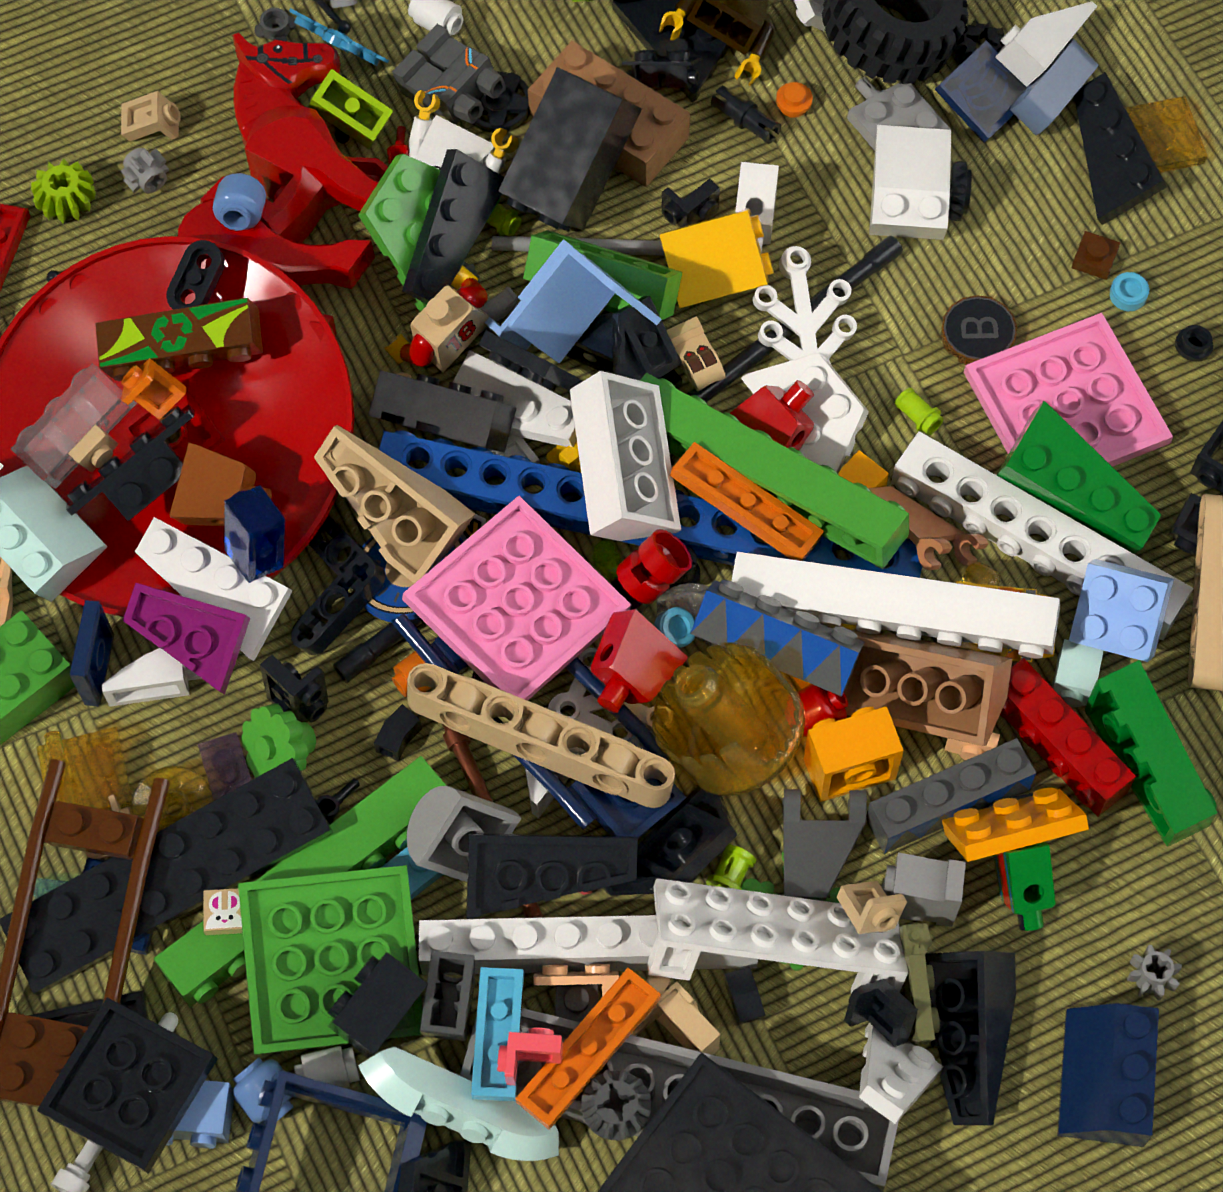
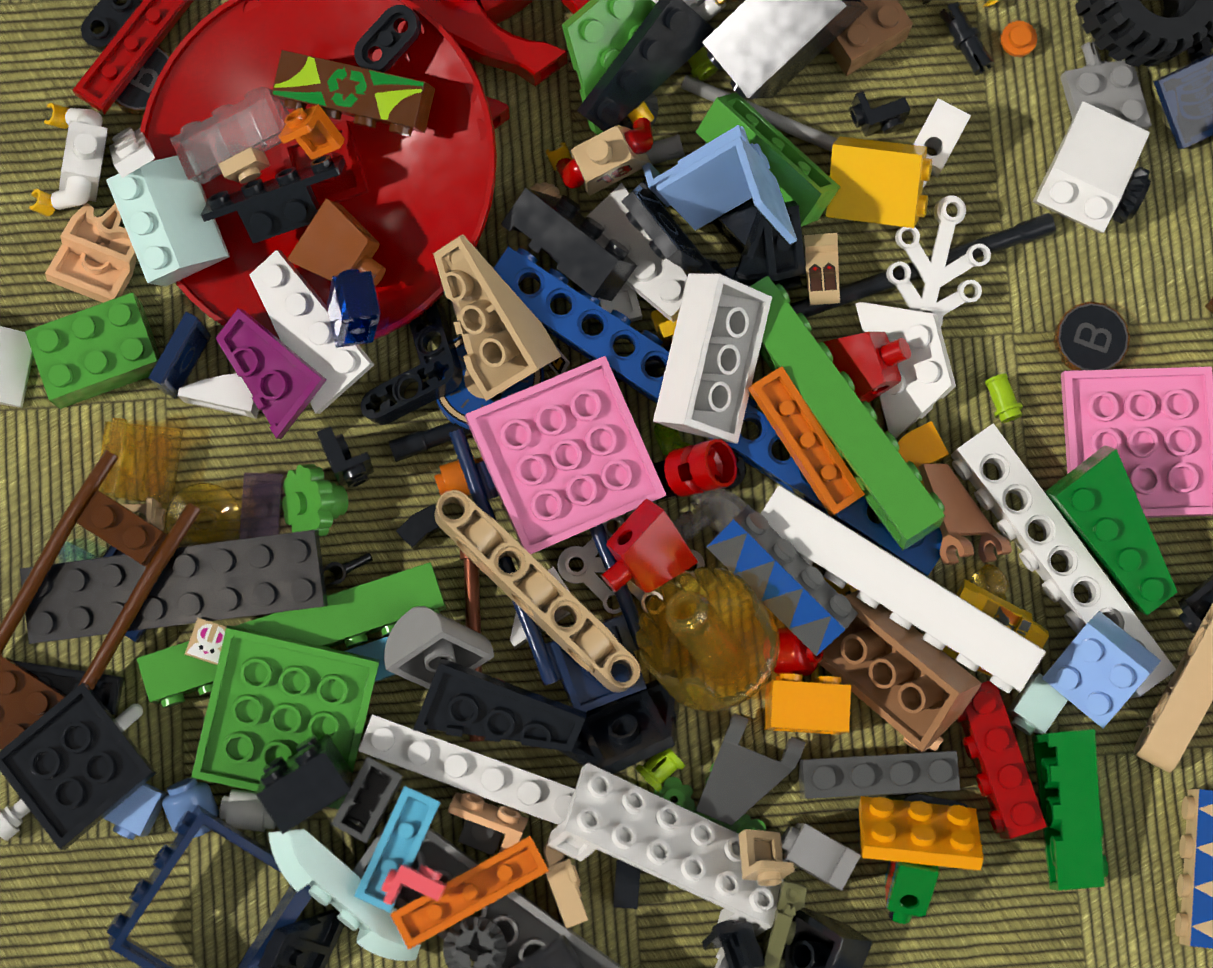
camera: 15 degrees right, 15 degrees up
medium azure tile [654,607,695,648] -> none

